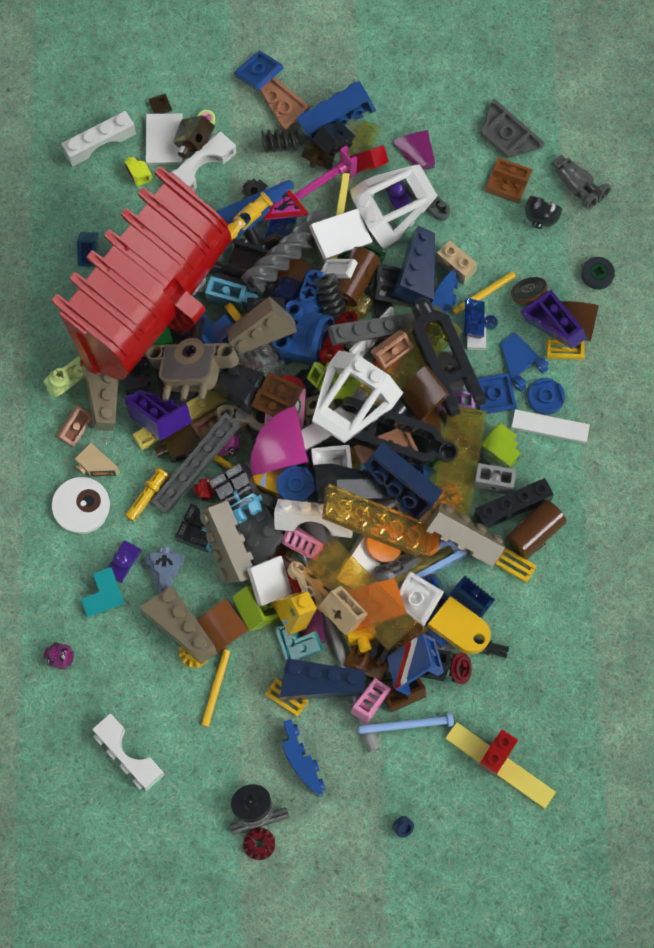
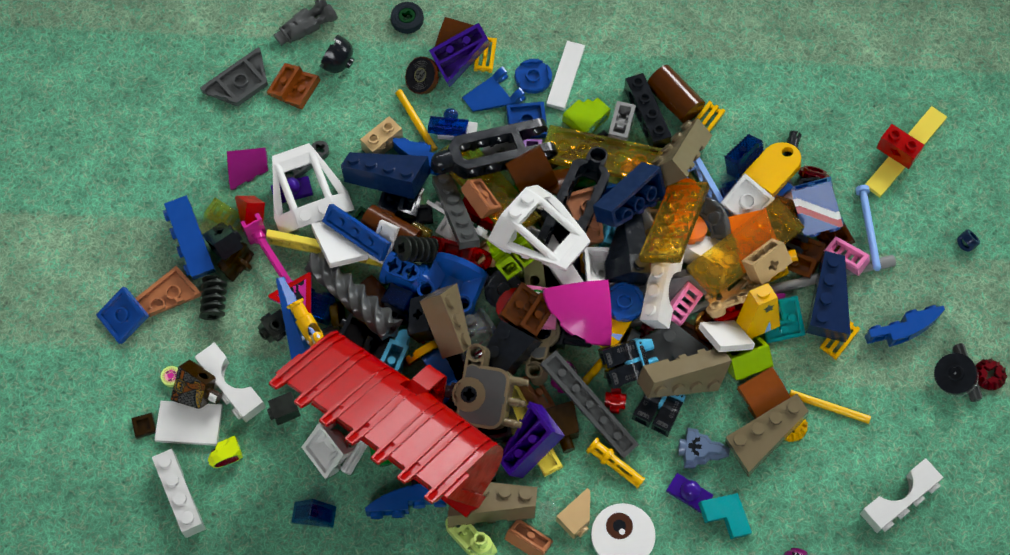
camera: 85 degrees left, 5 degrees down
none -> blue tile [322,204,391,261]

